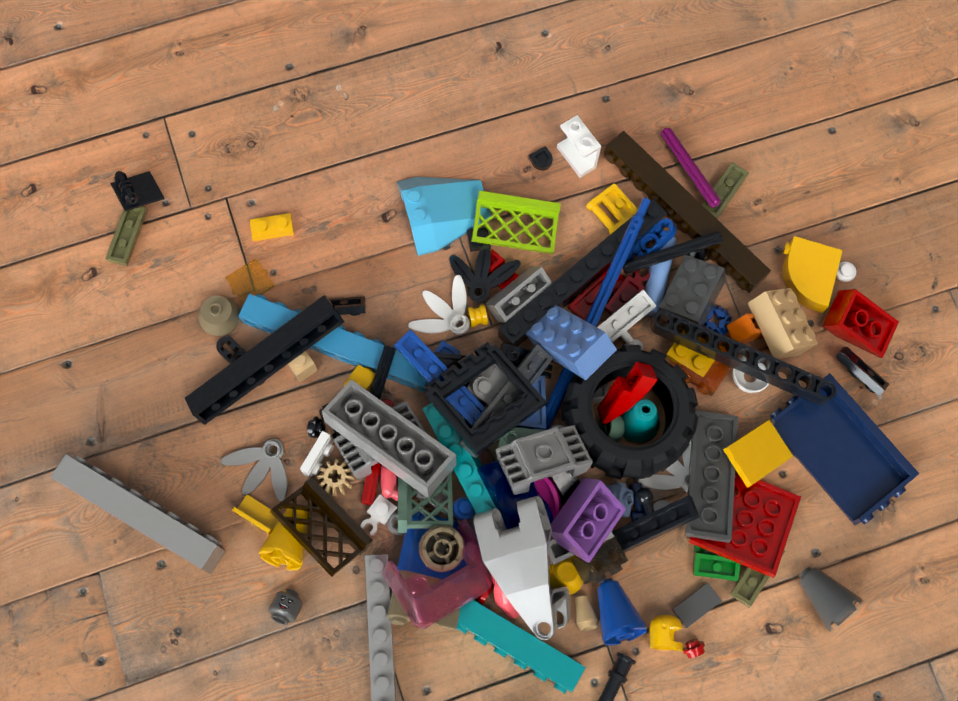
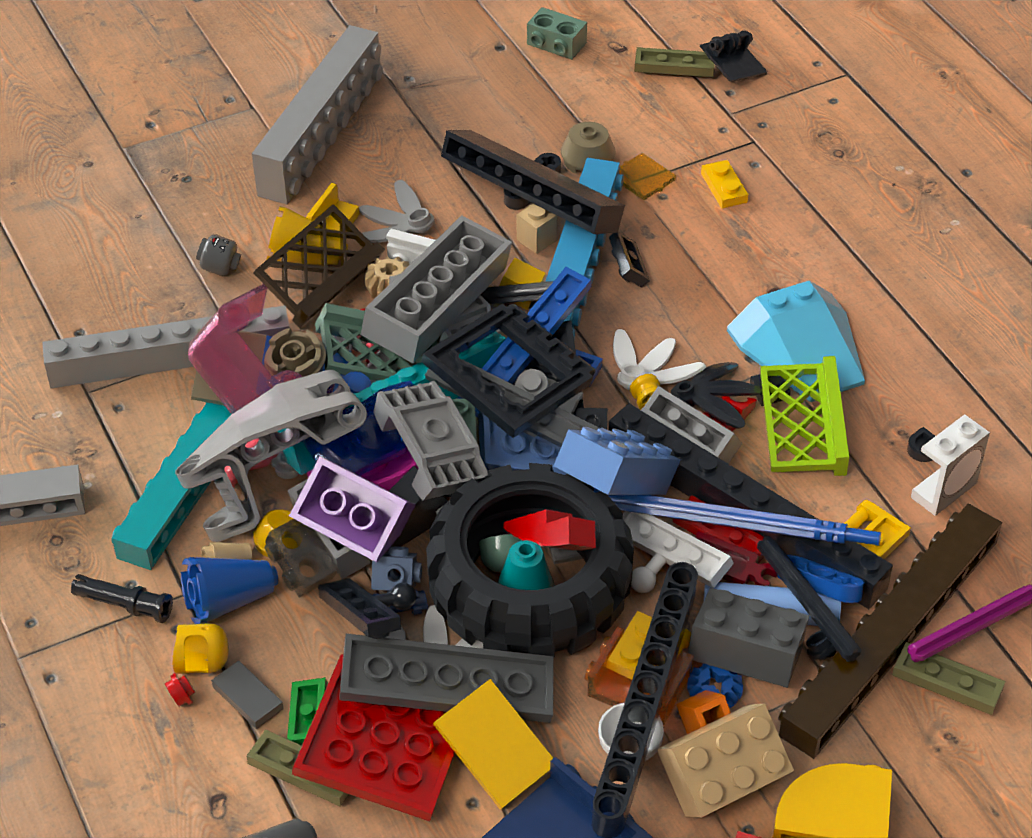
camera: 85 degrees right, 25 degrees down
none -> sand green brick [527,7,587,60]

